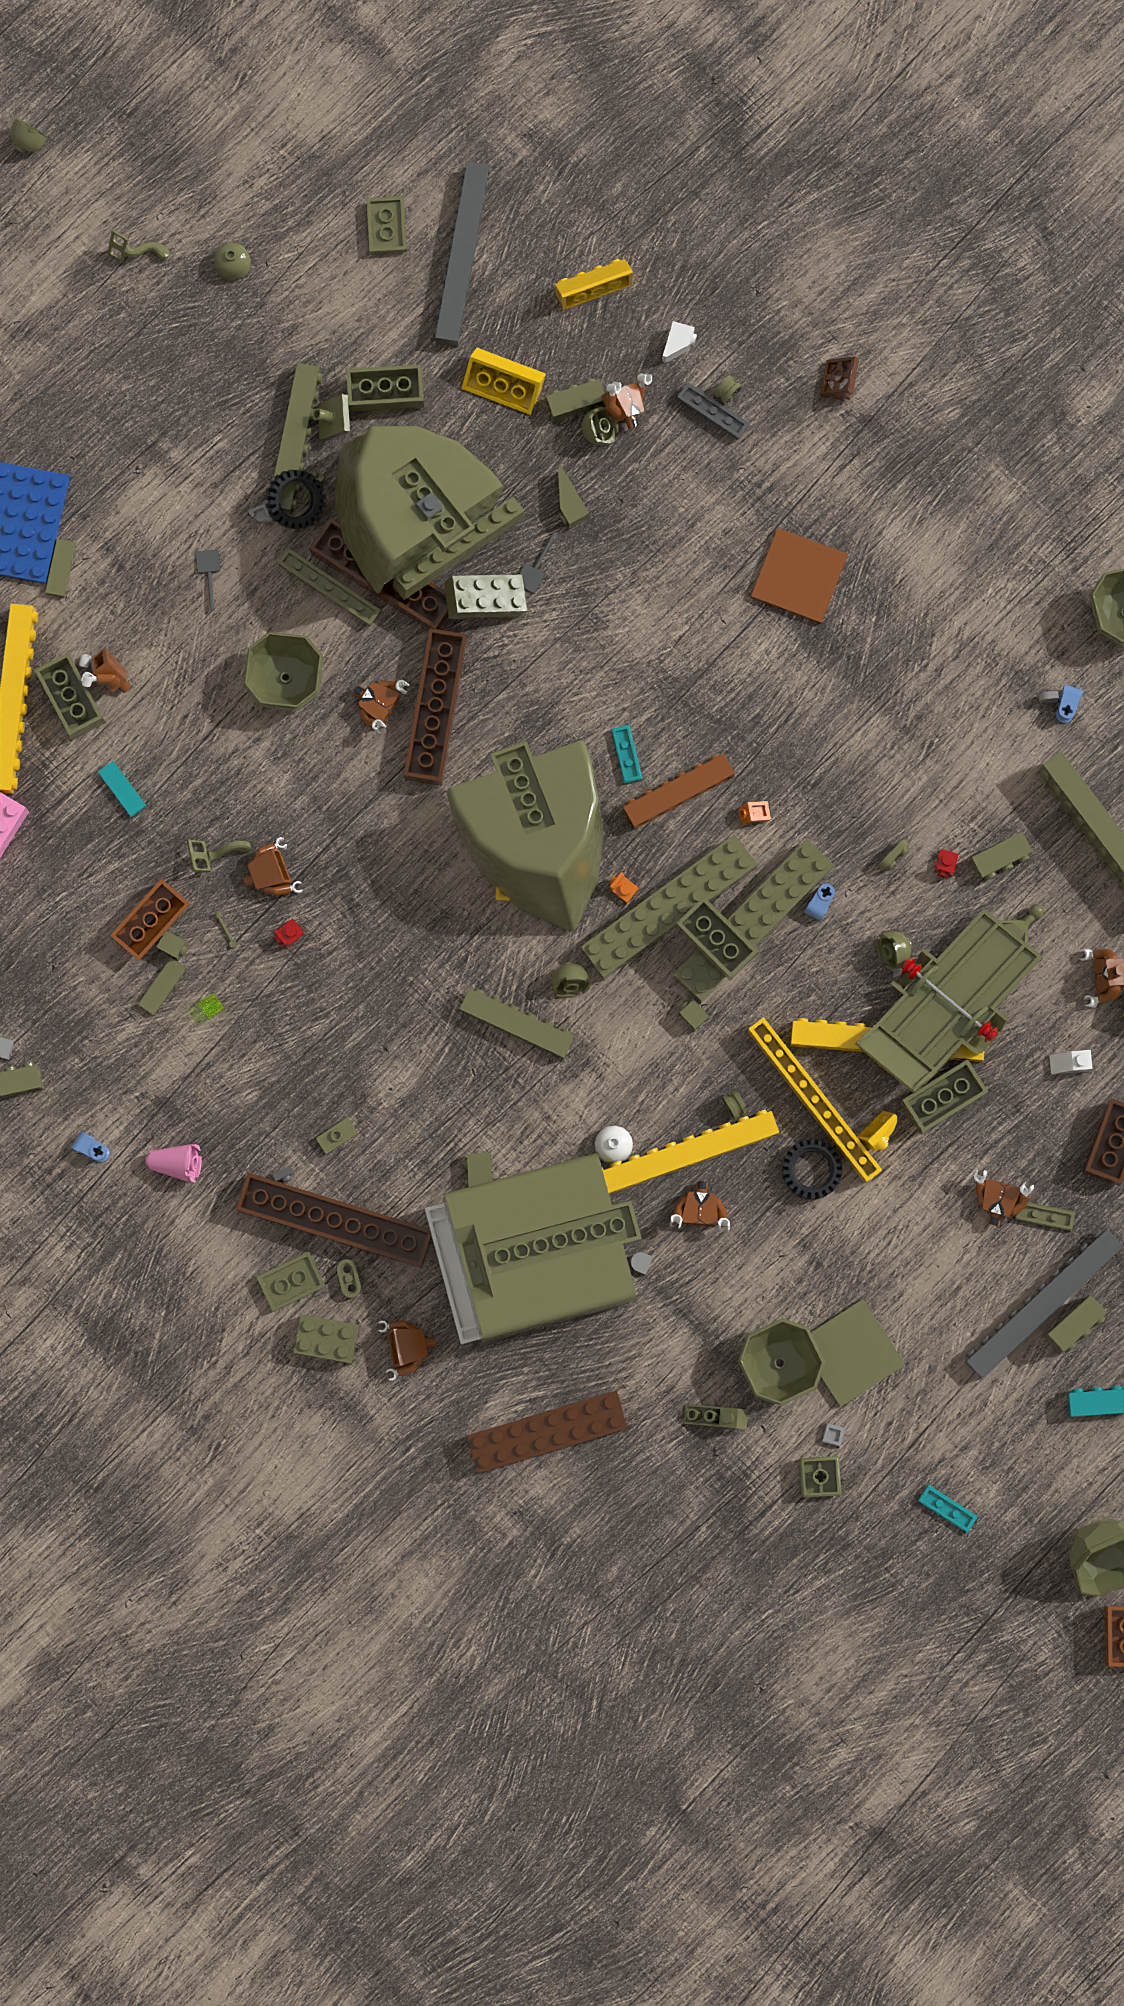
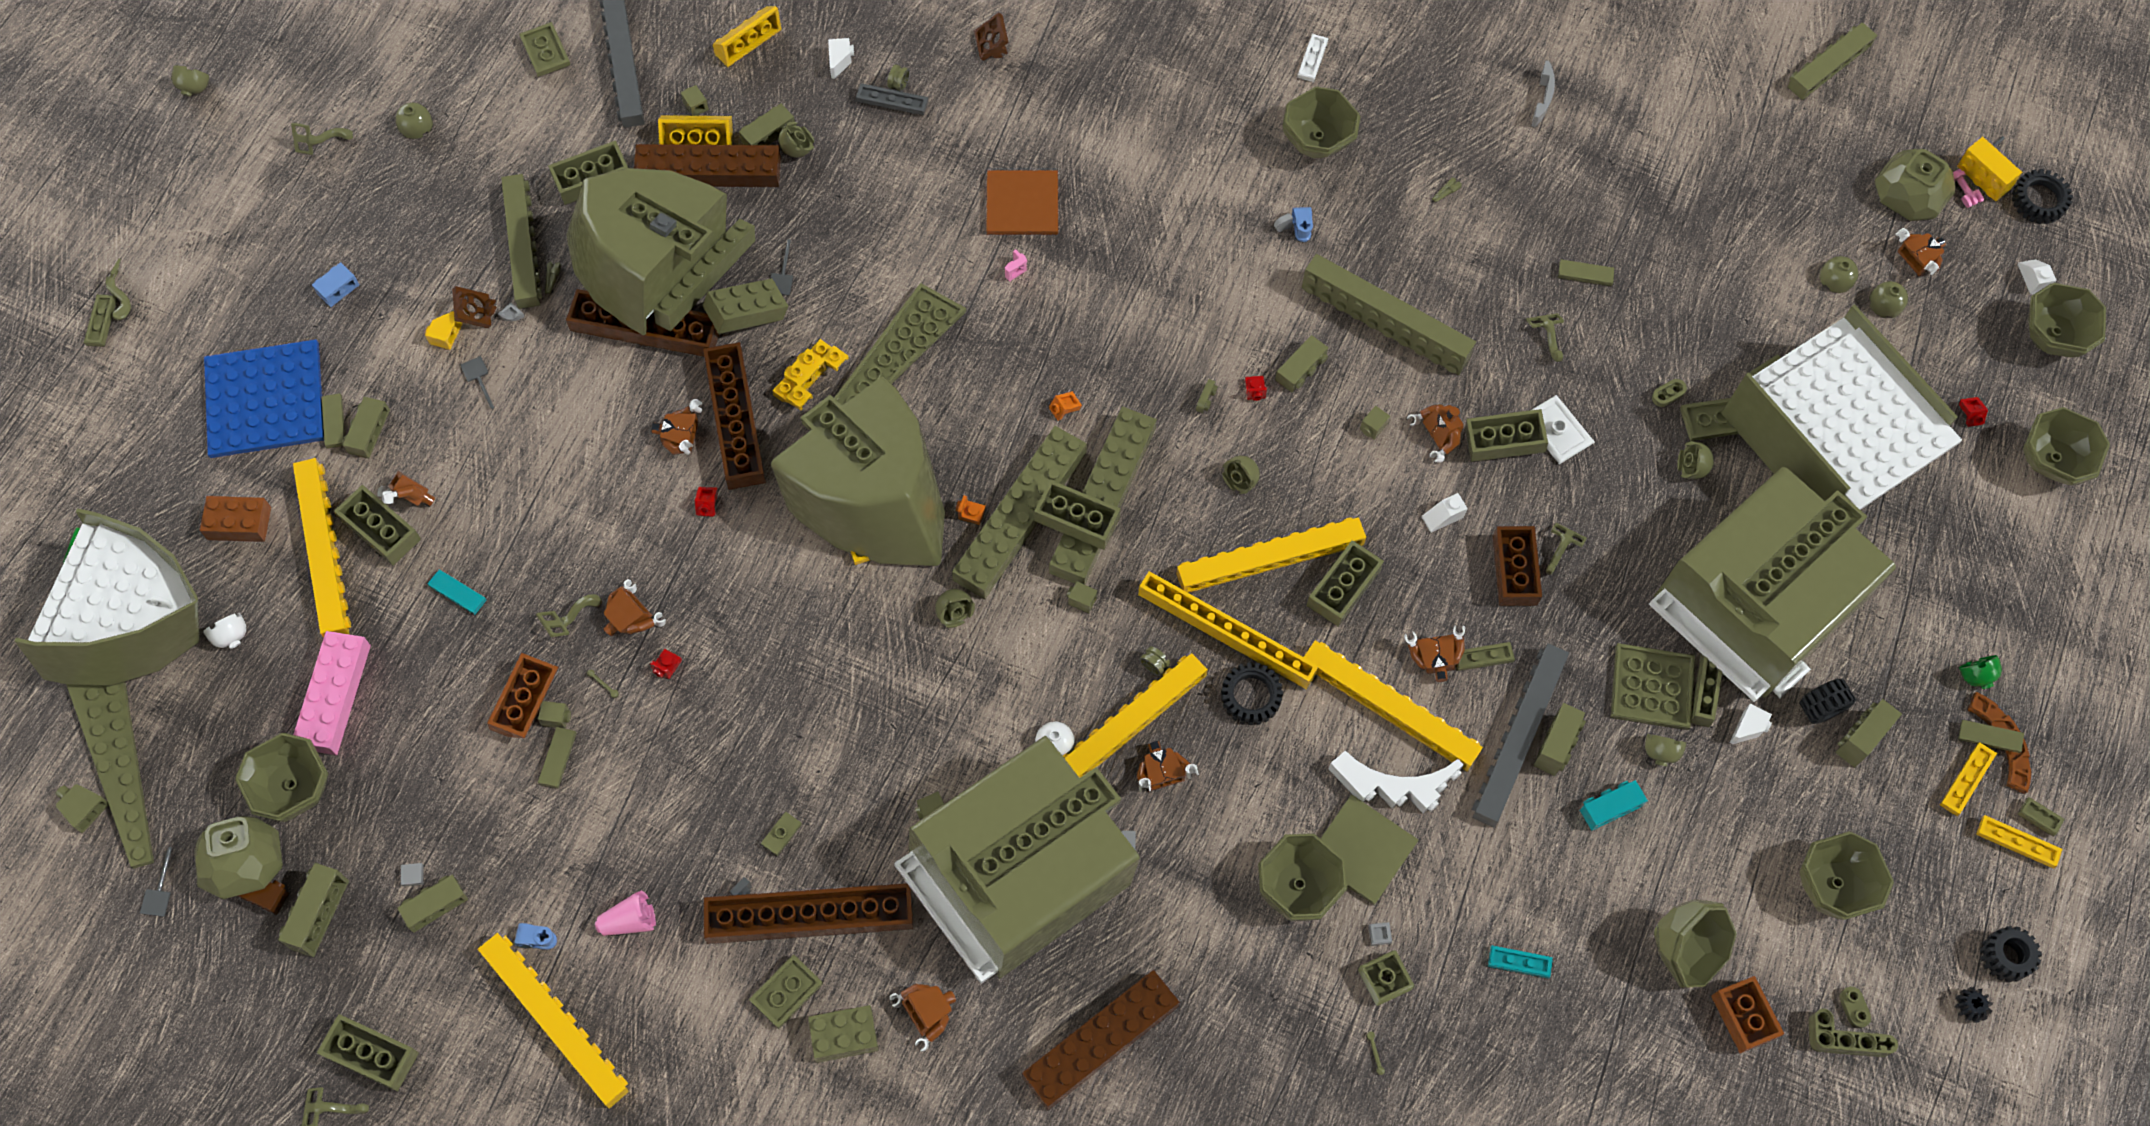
camera: 25 degrees left, 15 degrees down
clear neon green plate [198,993,225,1020] -> none
olive rock [243,632,324,710] -> none
black tyre [265,469,326,529] -> none
olive plate [277,548,381,627] -> none
olive tile [313,394,350,441] -> none
olive plate [337,1259,361,1298] -> none
olive brick [460,988,574,1060] -> none
olive slope [558,466,589,529] -> none
dark orange torso [601,373,652,430] -> none
teal tile [611,725,643,784] -> none
dark orange brick [623,754,735,830] -> none
olive slope [684,1404,748,1430] -> none
medium blue piece [804,884,835,922] -> none
olive piece [855,904,1044,1093] -> none
yellow slope [857,1111,897,1151] -> none
none -> medium blue brick [312,262,359,307]
none -> olive brick [343,397,390,459]
none -> yellow slope [425,311,463,350]
none -> reddish brown piece [452,286,497,329]
none -> yellow brick [478,933,629,1109]
none -> reddish brown brick [634,144,781,187]
none -> olive brick [681,85,709,116]
none -> red bracket [695,487,718,516]
none -> yellow bracket [772,339,849,411]
none -> olive wing [834,283,966,406]
none -> bright pink bracket [1005,249,1027,282]
none -> yellow brick [1304,640,1483,772]
none -> white arch [1329,751,1463,814]
none -> olive brick [1360,405,1390,440]
none -> olive hinge [1366,1032,1385,1075]

